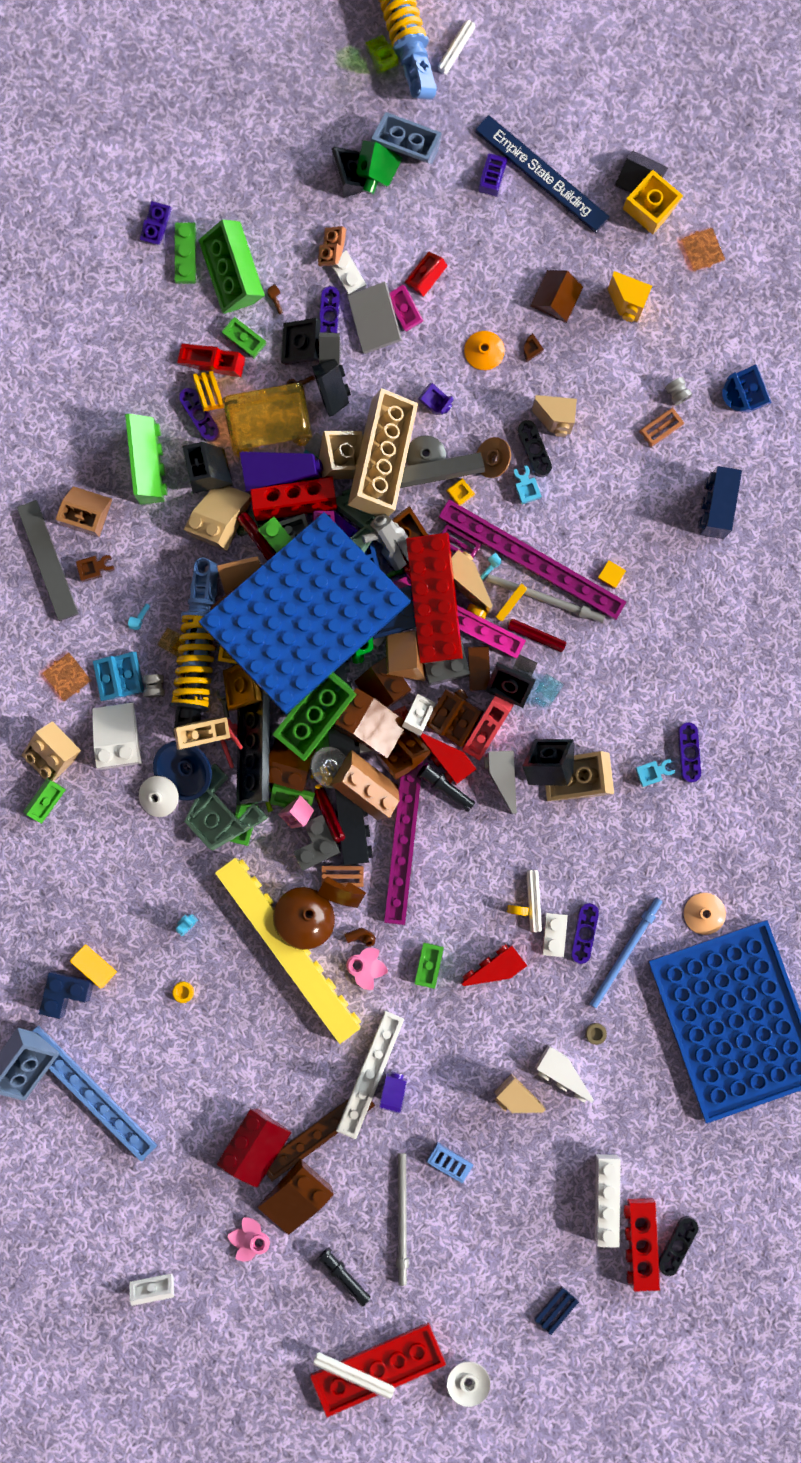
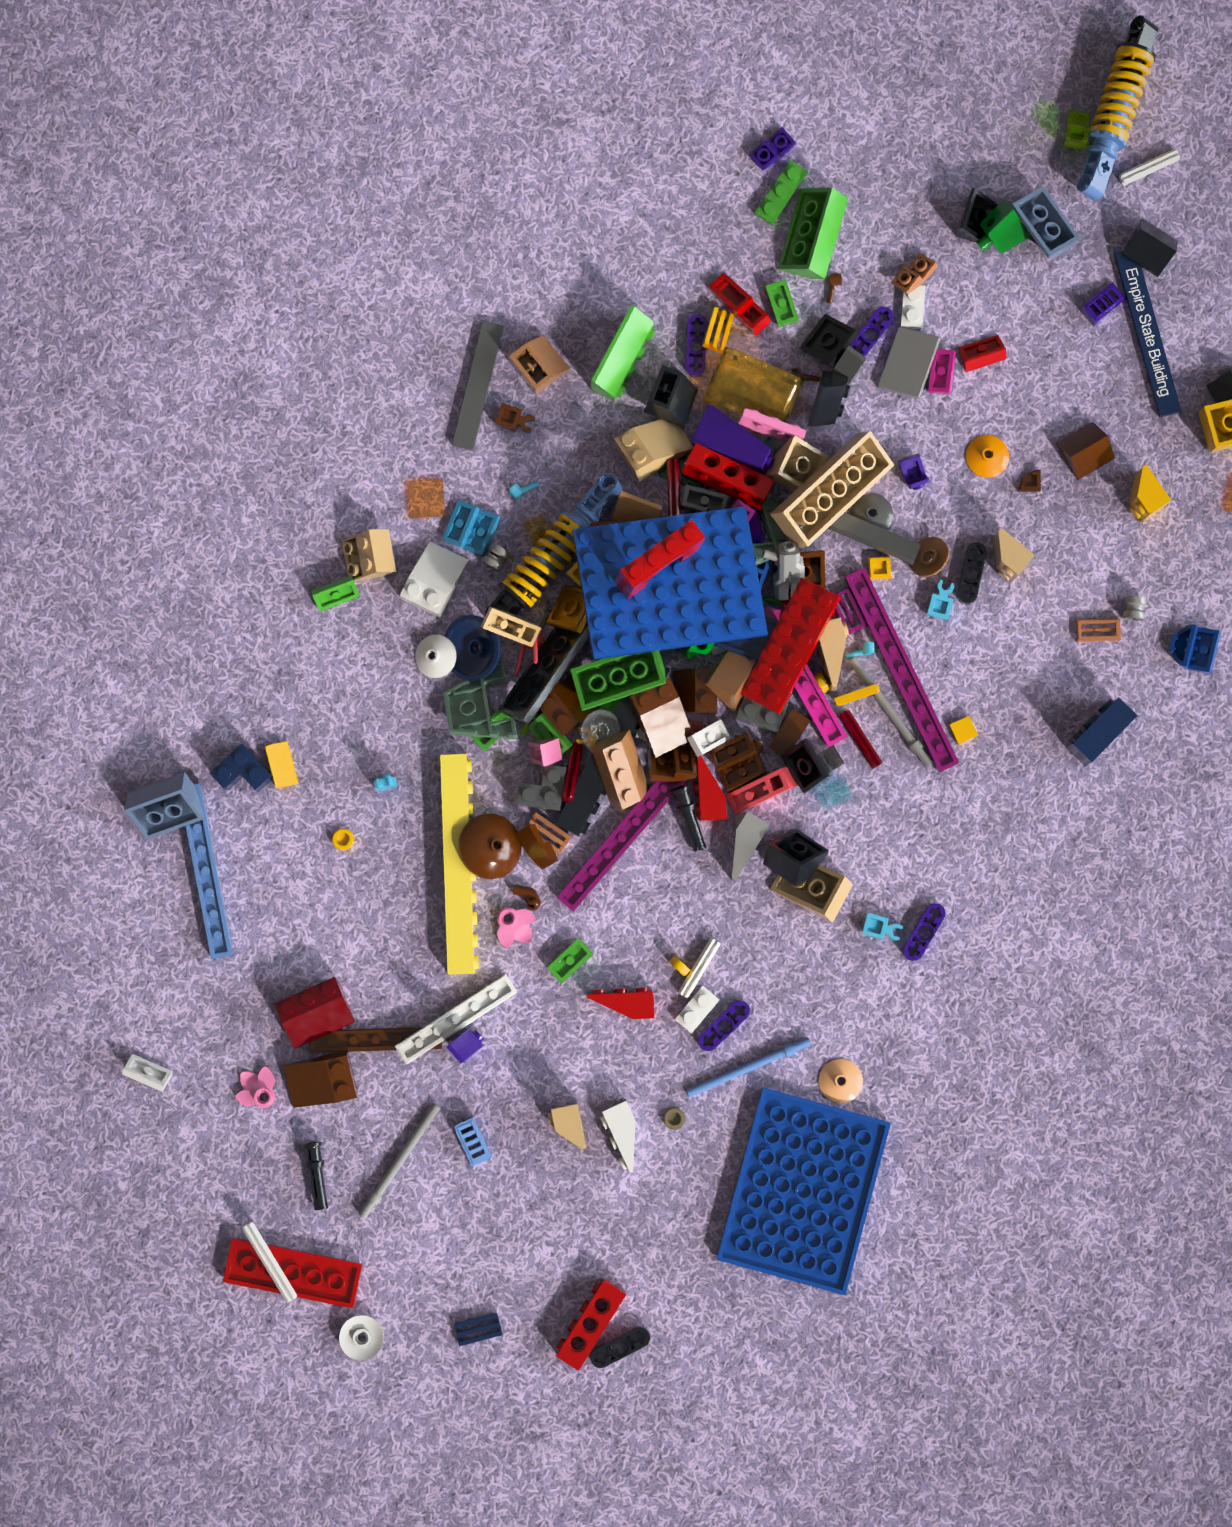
camera: 35 degrees right, 0 degrees up
bright green plate [258,517,292,553] -> none
white brick [595,1154,620,1247] -> none
none -> red arch [615,520,705,600]
none -> bright pink plate [738,408,806,442]
none -> black slope [1122,219,1178,277]

